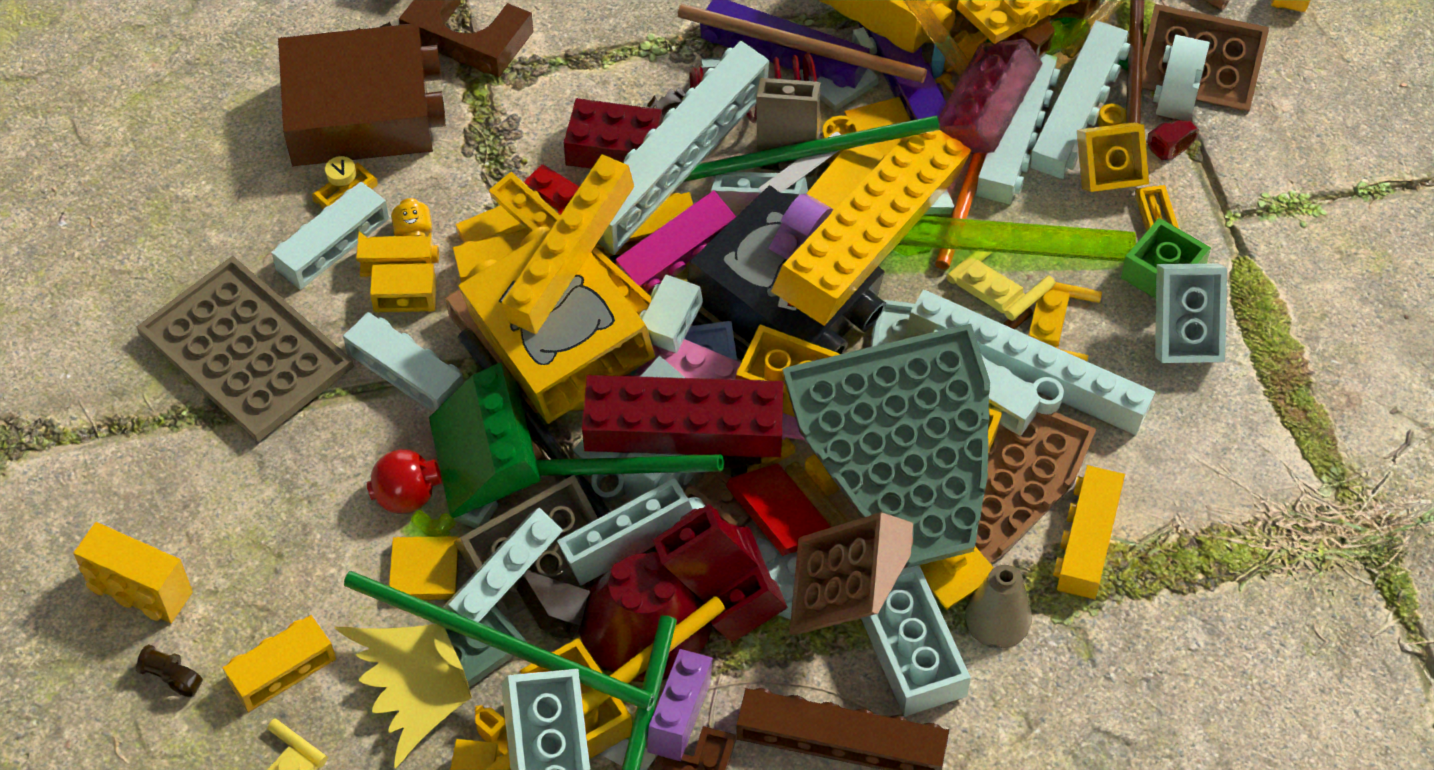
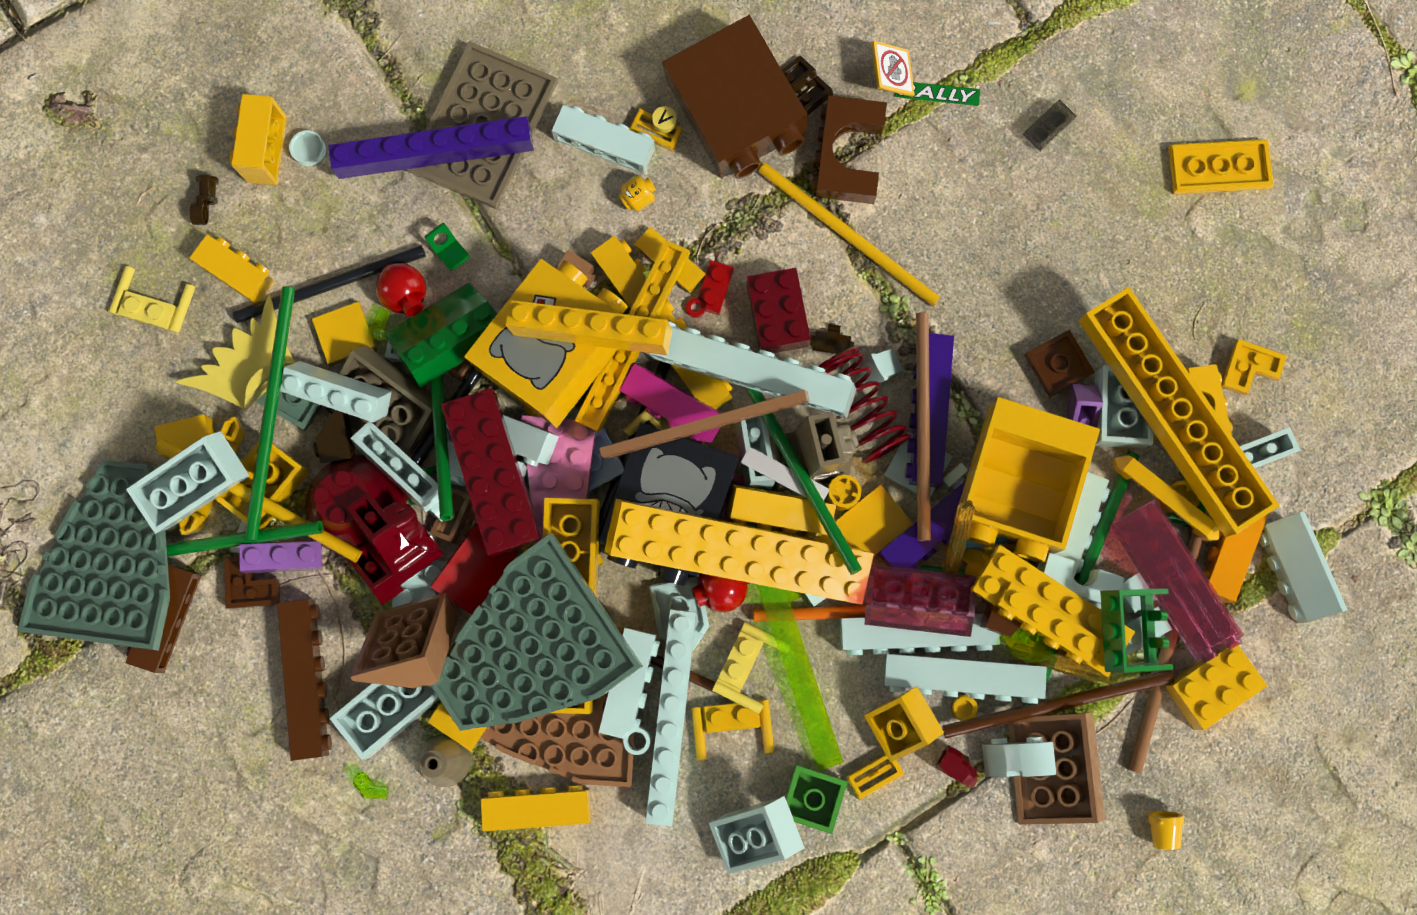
camera: 70 degrees right, 25 degrees up
light aqua brick [343,312,463,413] -> none
yellow window [356,232,439,277] -> none
yellow brick [370,262,437,312] -> none
light aqua brick [640,274,703,354] -> none
medium lavender brick [768,194,833,260] -> none
none -> black piece [233,245,426,323]
none -> light aqua piece [289,130,326,166]
none -> dark purple brick [328,116,534,179]
none -> clear neon green arm [353,771,389,800]
none -> green bracket [424,223,470,271]
none -> medium nougat tile [599,390,810,458]
none -> red brick [691,573,750,612]
none -> yellow piece [759,162,941,307]

